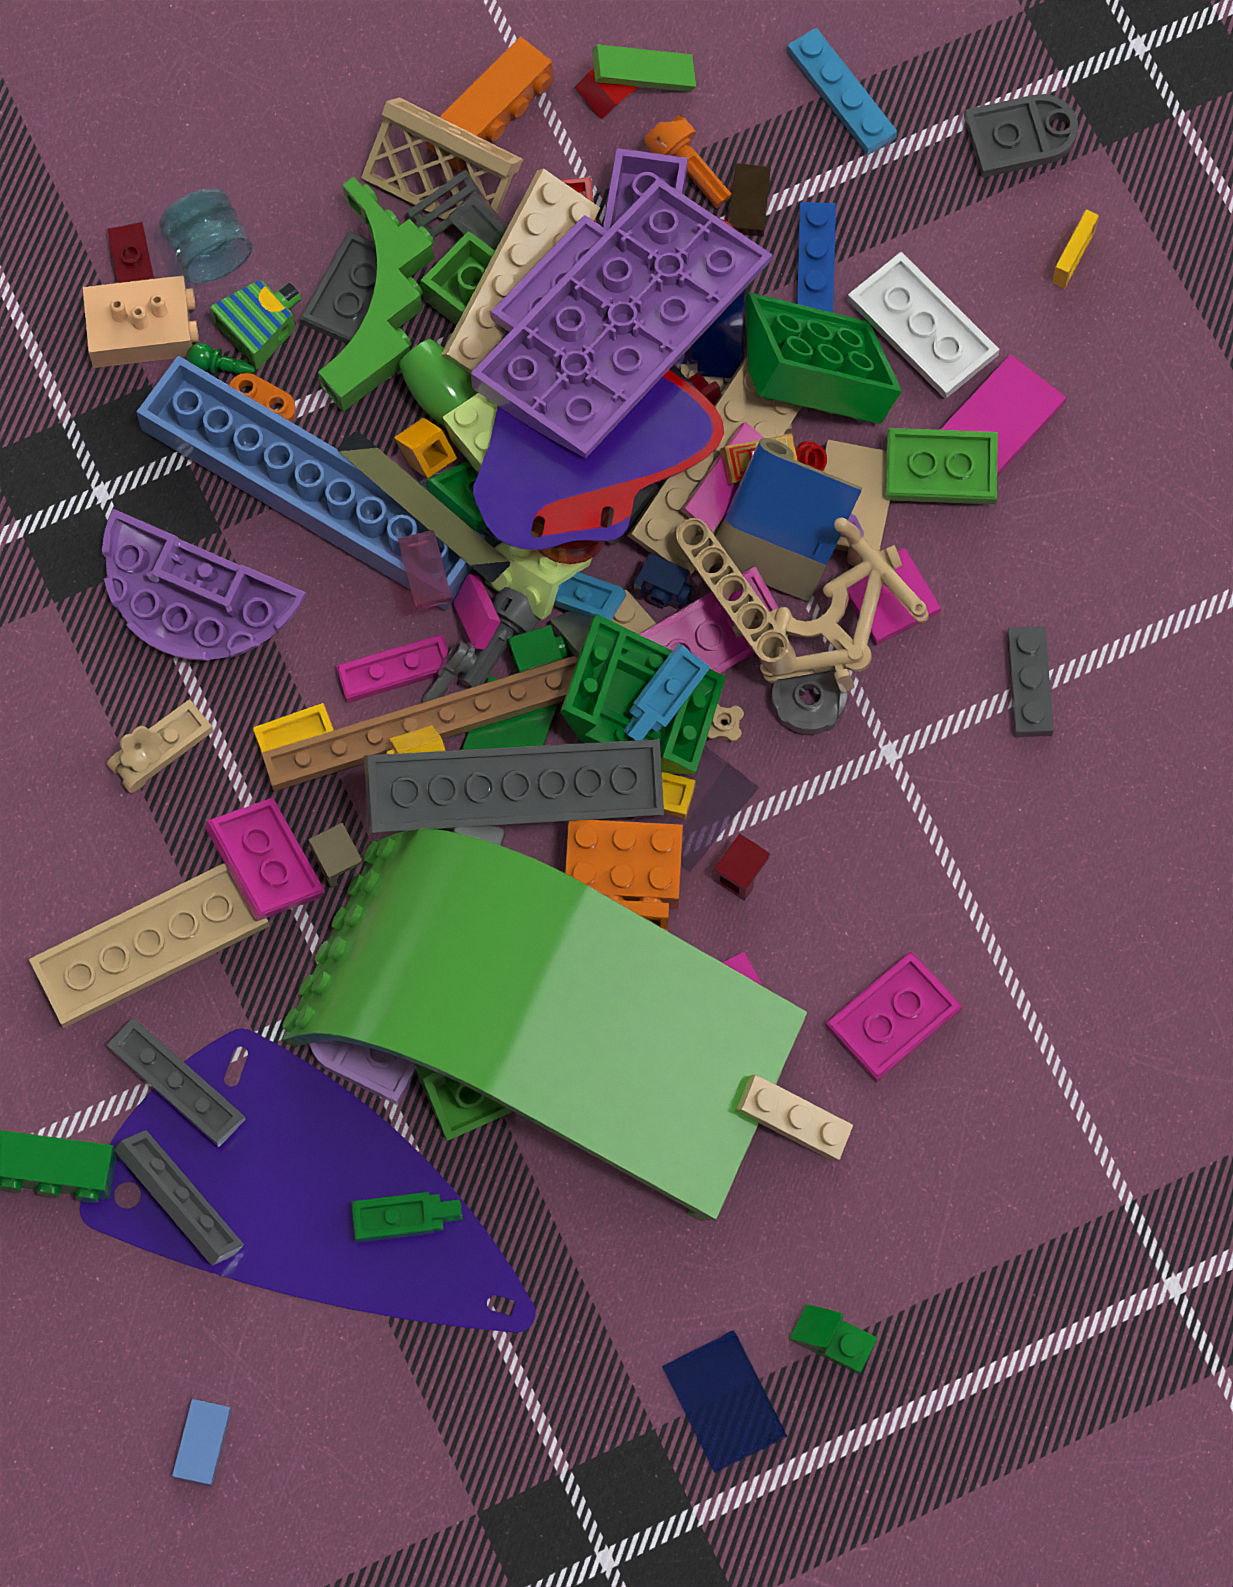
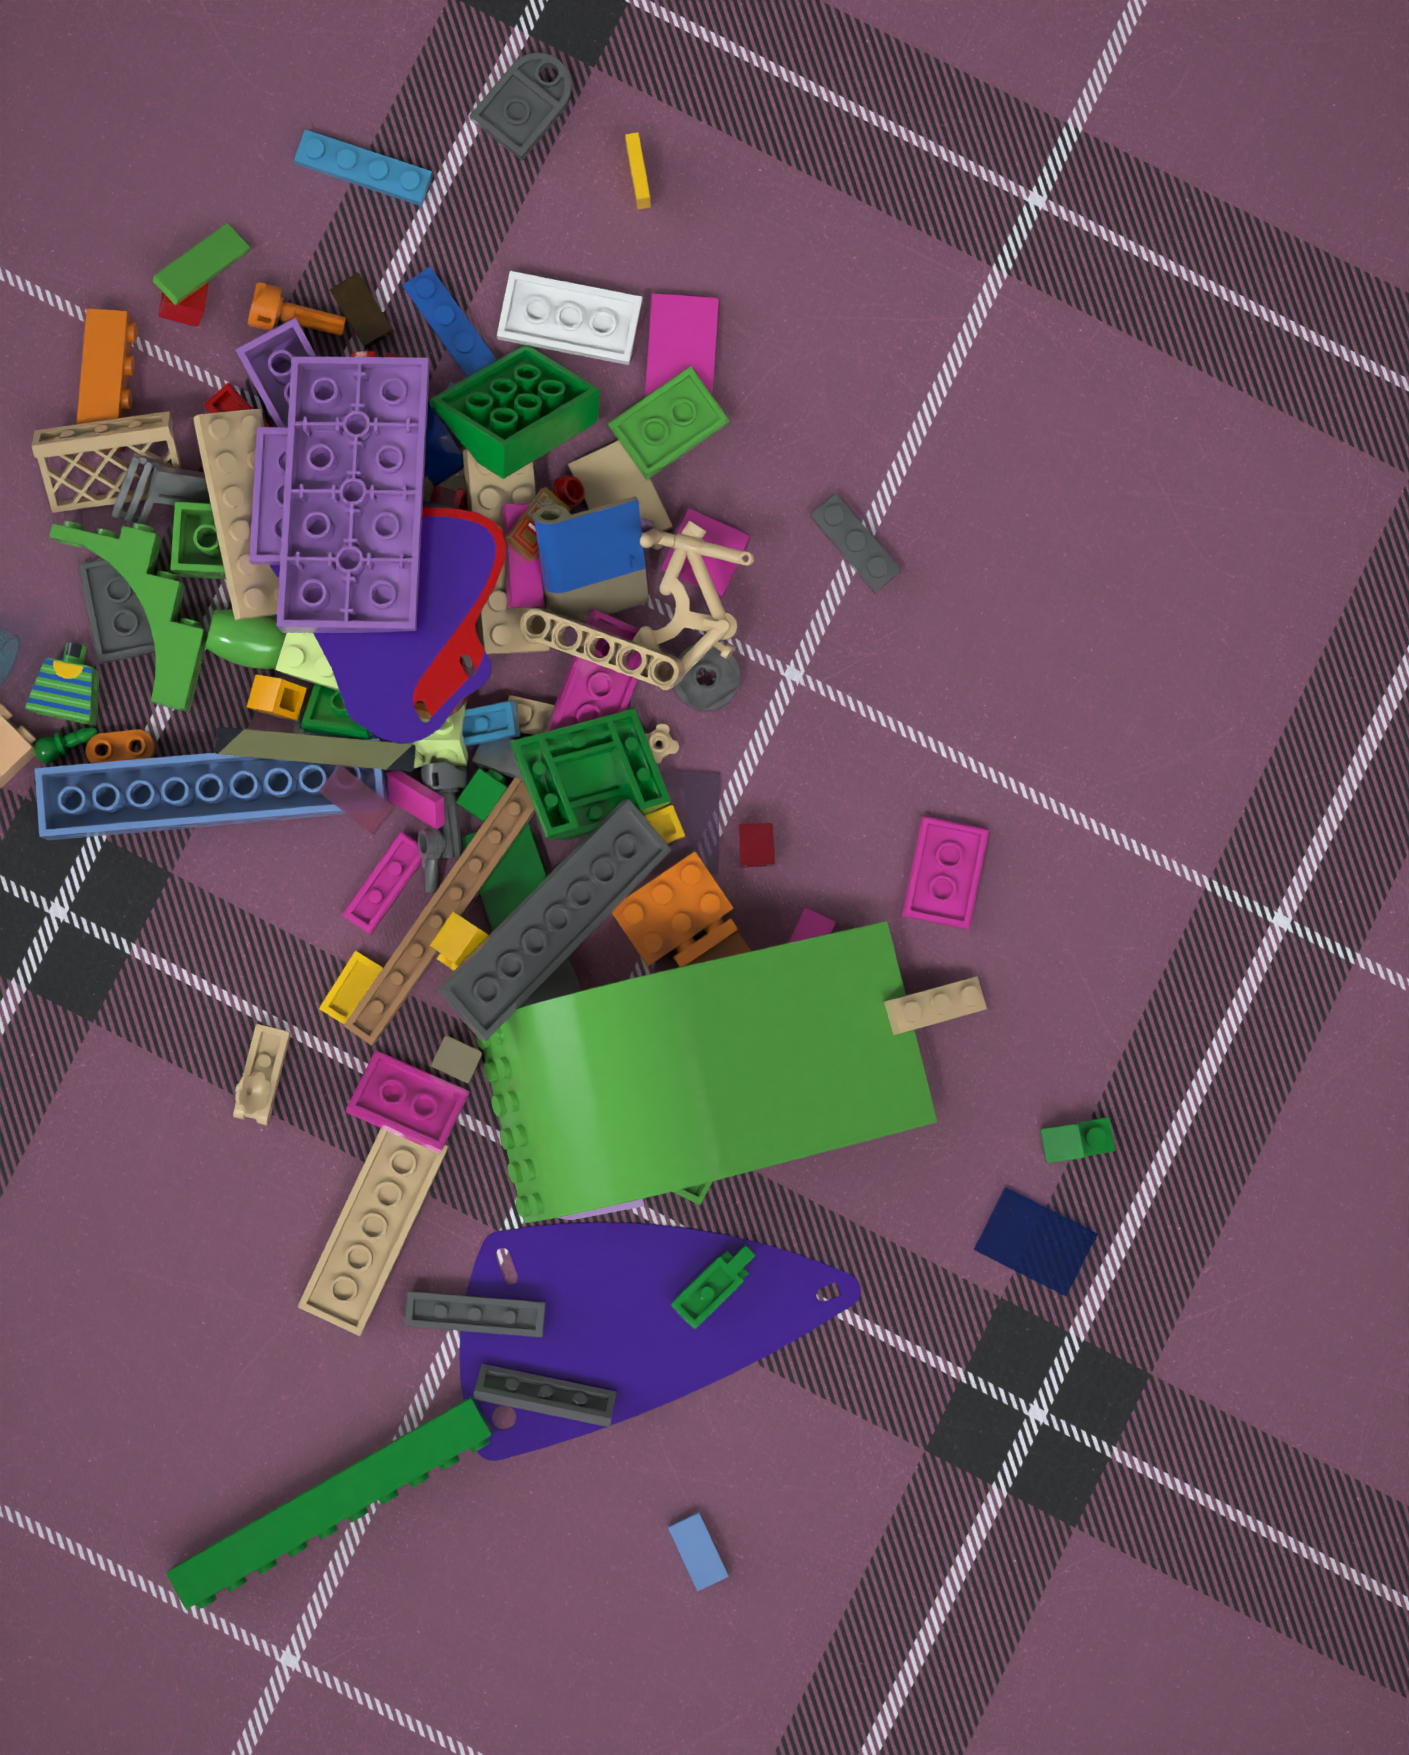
camera: 40 degrees left, 15 degrees up
medium lavender brick [102,509,307,661] -> none
dark azure hinge [624,643,710,741] -> none
dark blue brick [634,553,693,609] -> none

